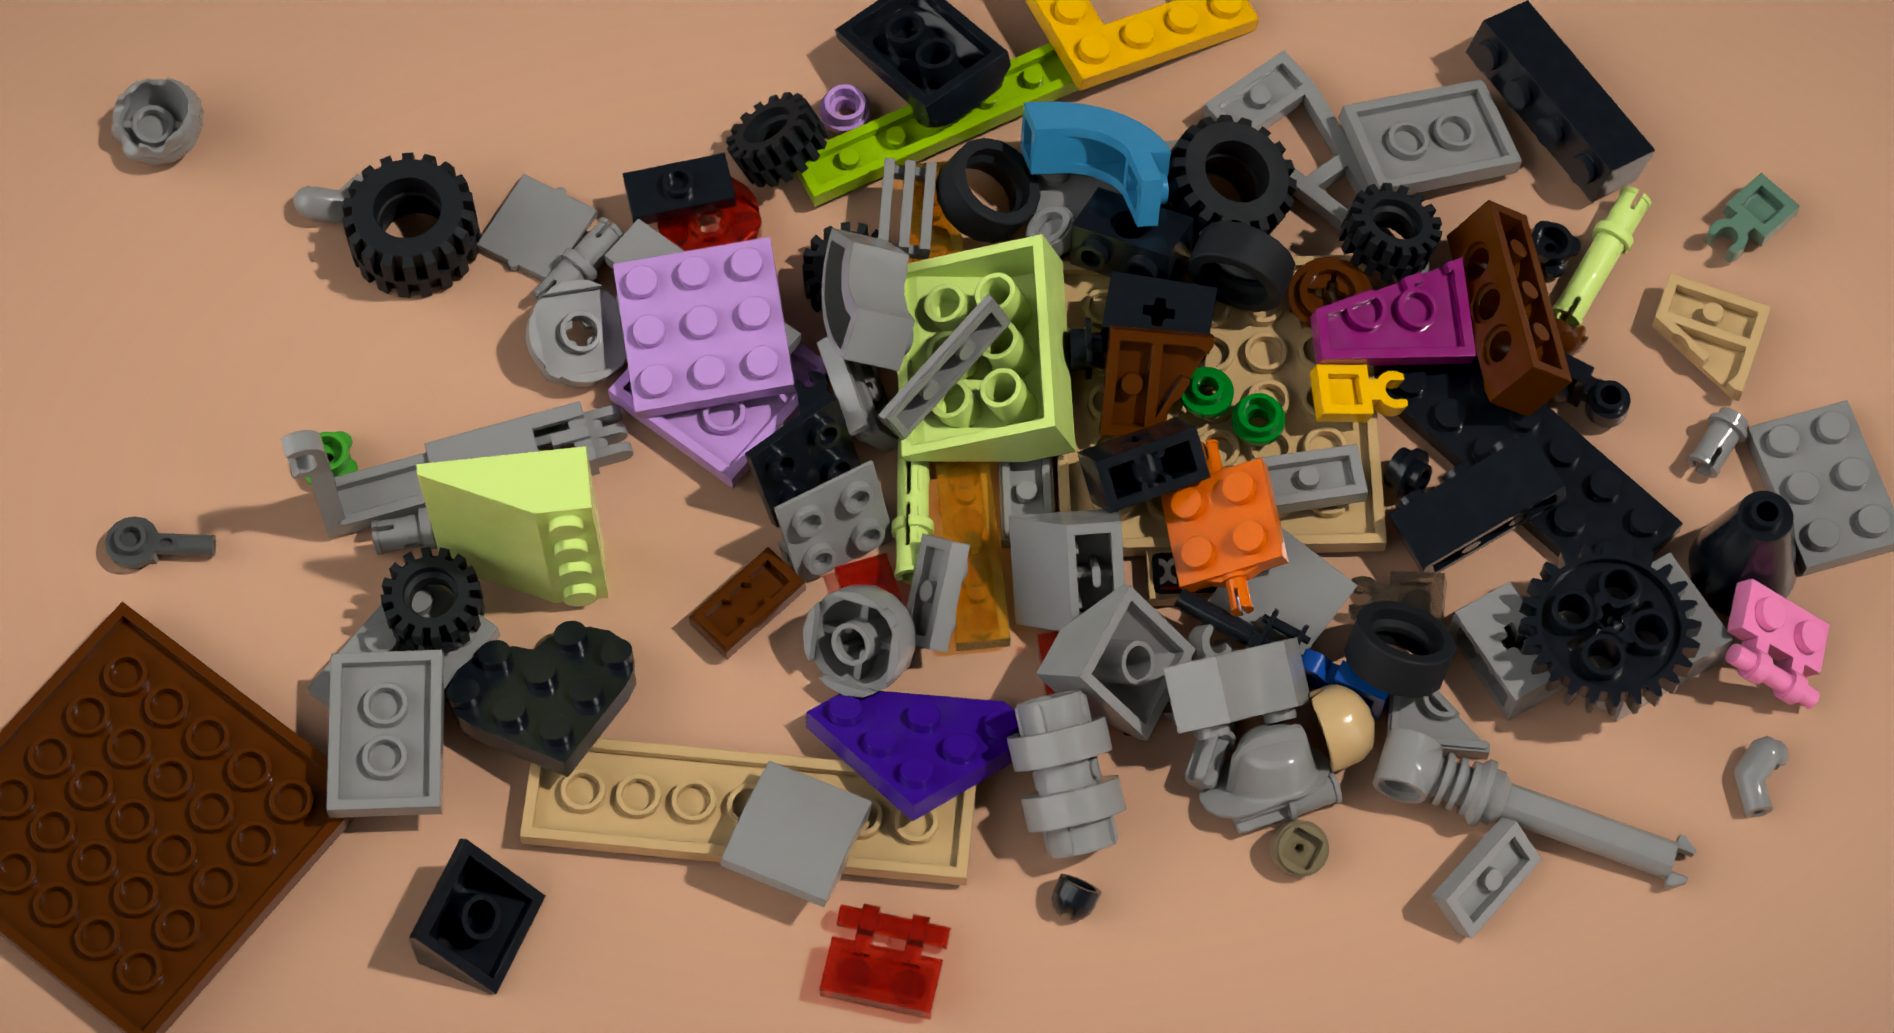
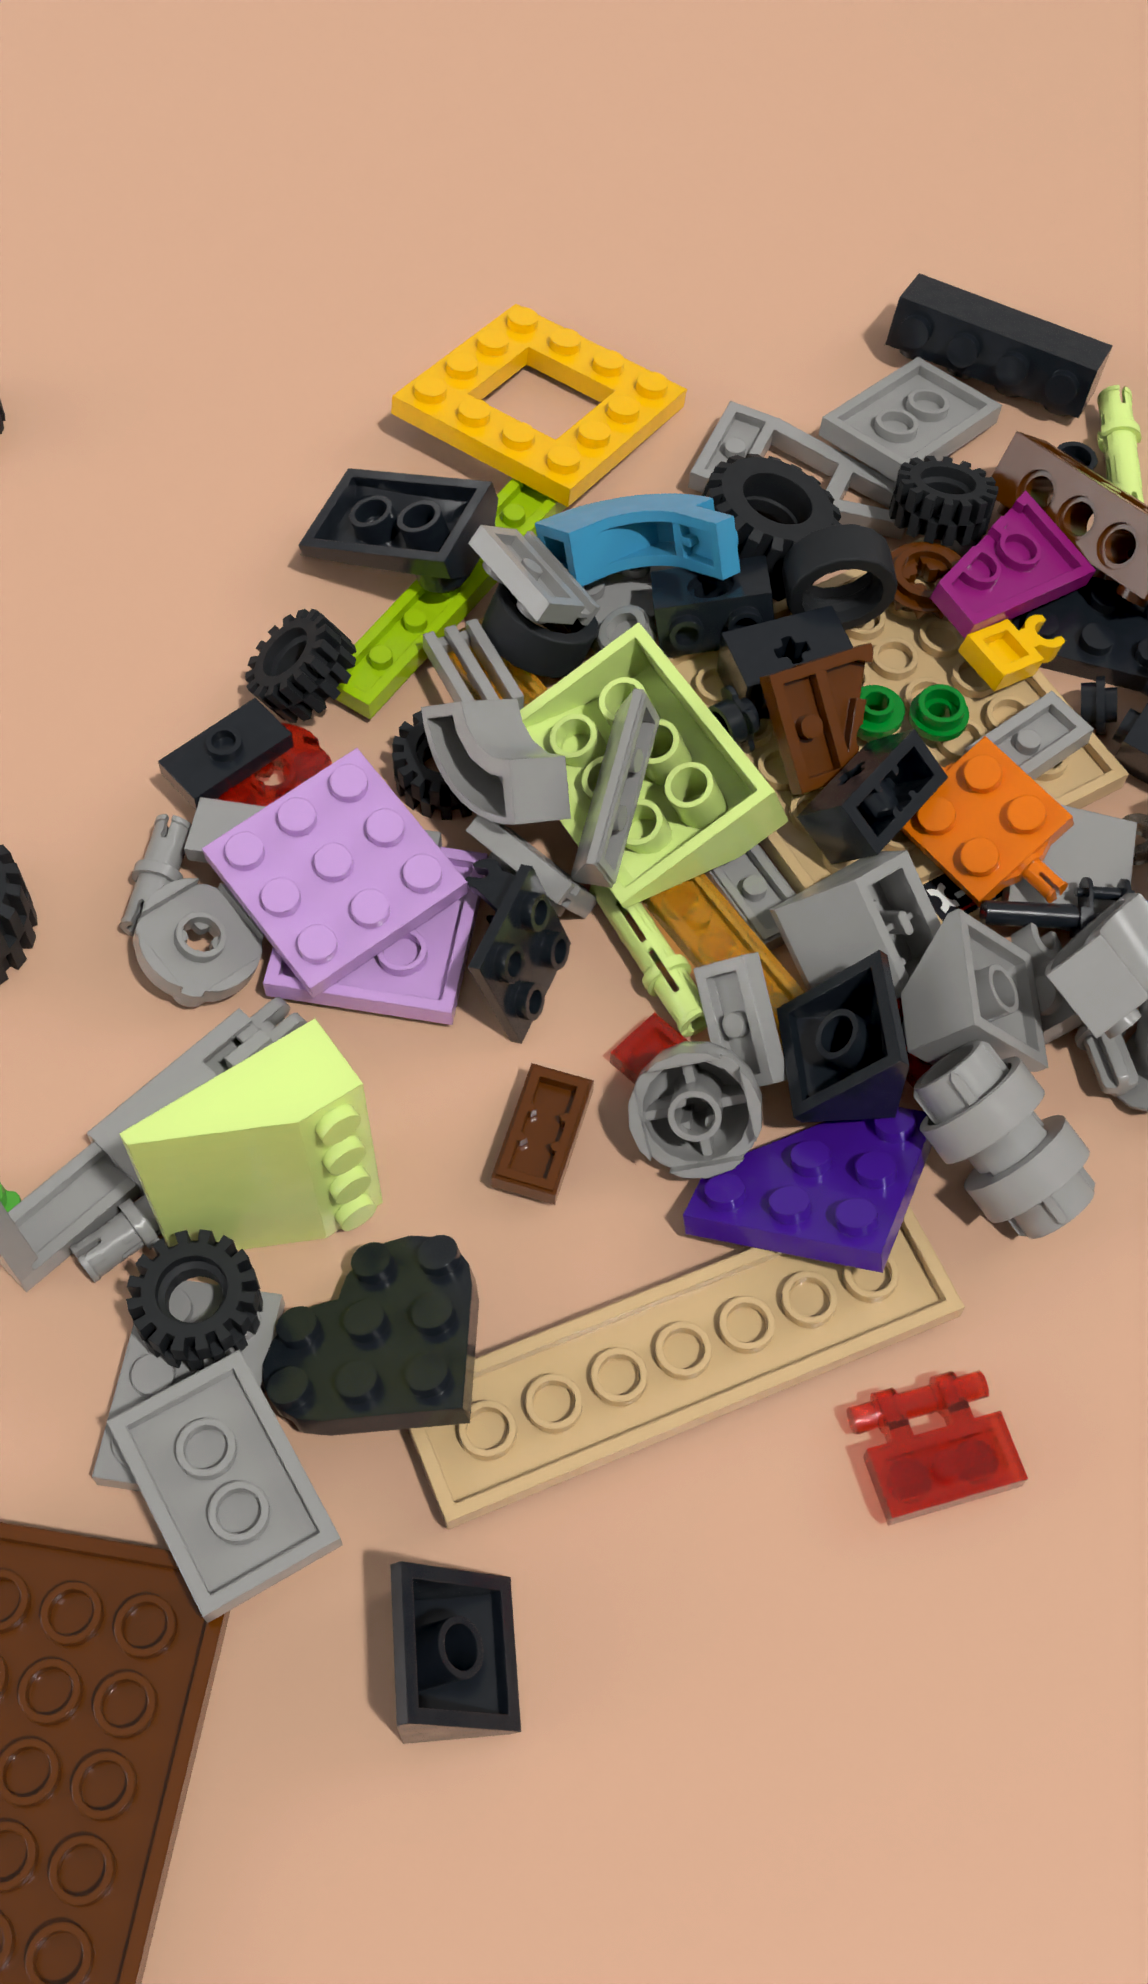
camera: 30 degrees left, 5 degrees down
light grey piece [477,174,598,281] -> none
light grey slope [720,761,872,907] -> none
light grey hinge [774,460,895,583] -> none
lavender plate [820,84,871,134] -> none
black hinge [1052,874,1102,921] -> none
none -> light grey plate [468,525,601,626]
none -> black slope [776,950,910,1123]

